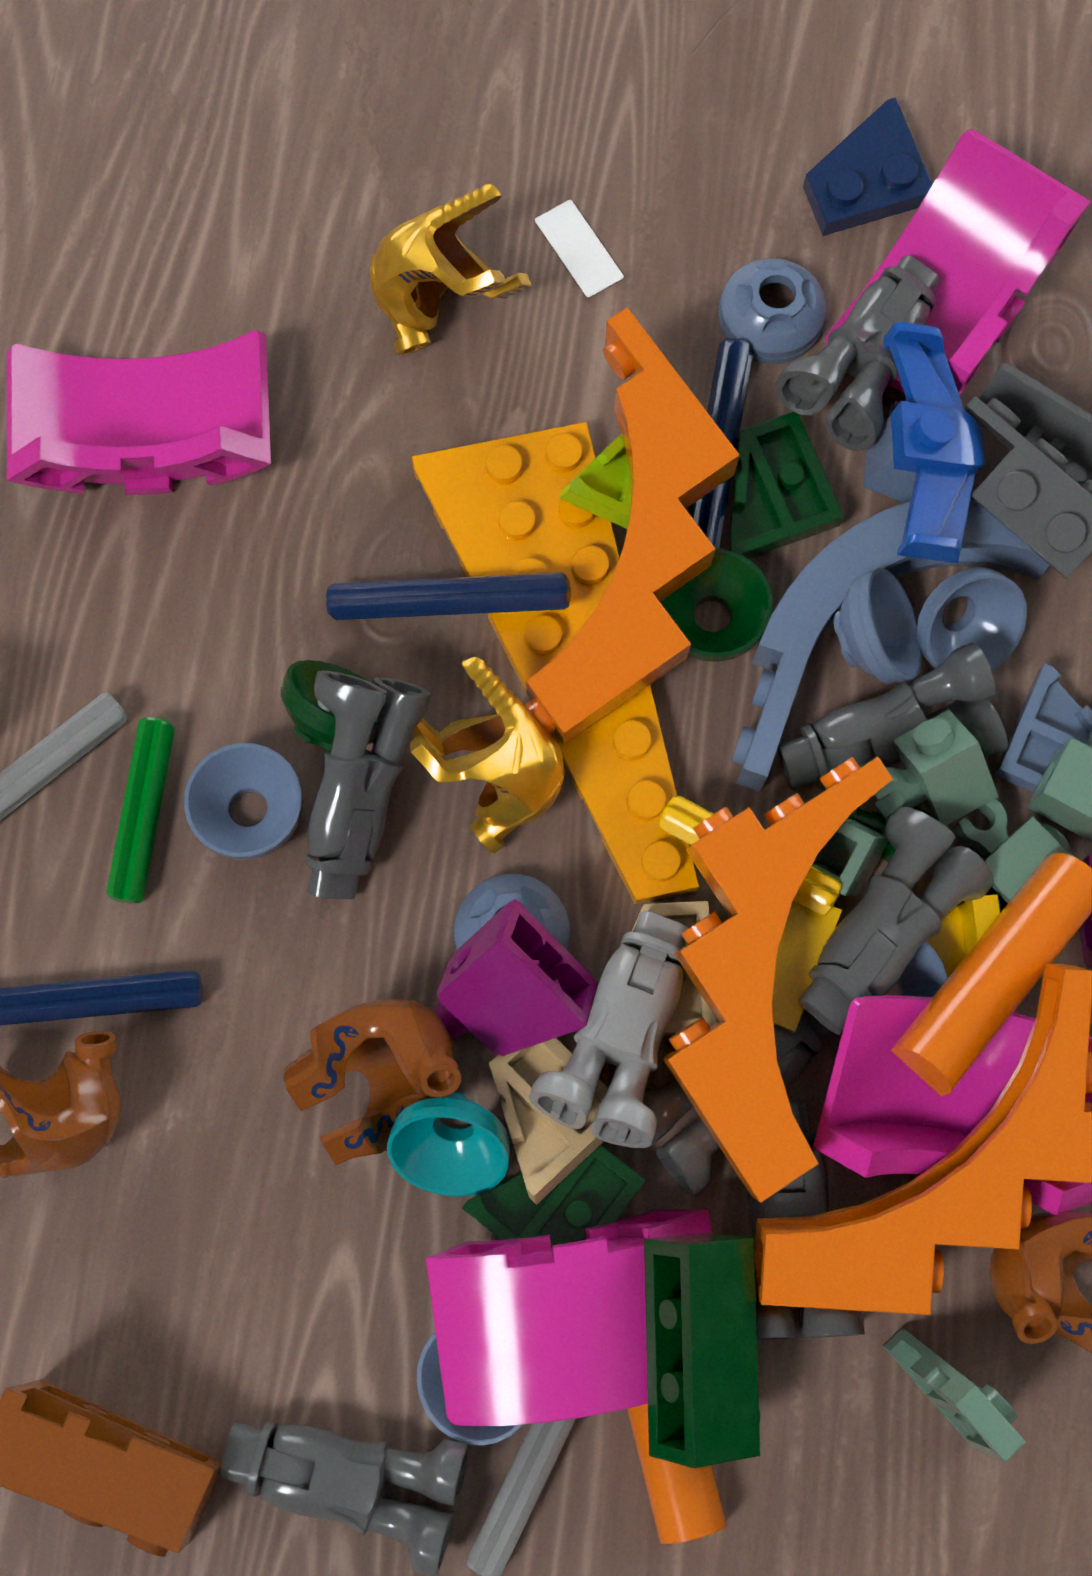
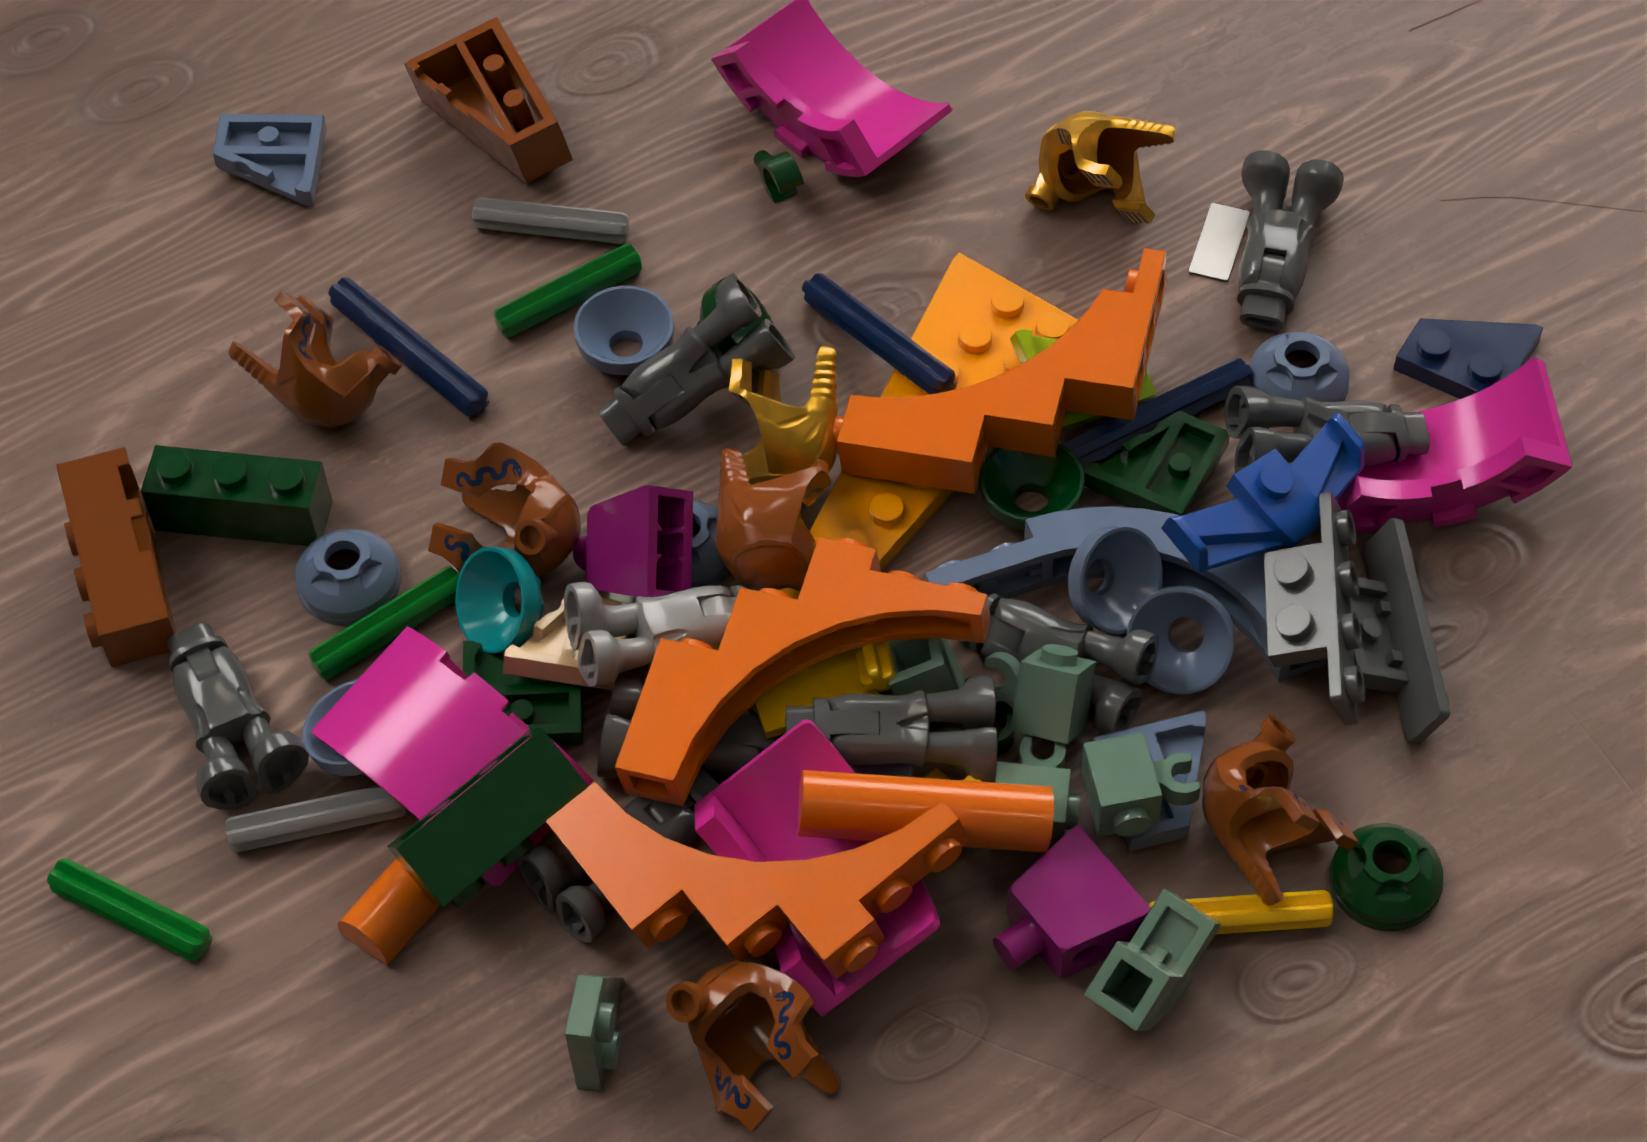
camera: 55 degrees right, 20 degrees down
none -> dark green brick [140,445,333,546]
none -> sand blue piece [295,529,401,625]
none -> green axle [308,566,459,680]
none -> dark orange piece [715,448,832,591]
none -> dark green piece [753,150,804,203]
none -> dark grey piece [1237,150,1344,331]

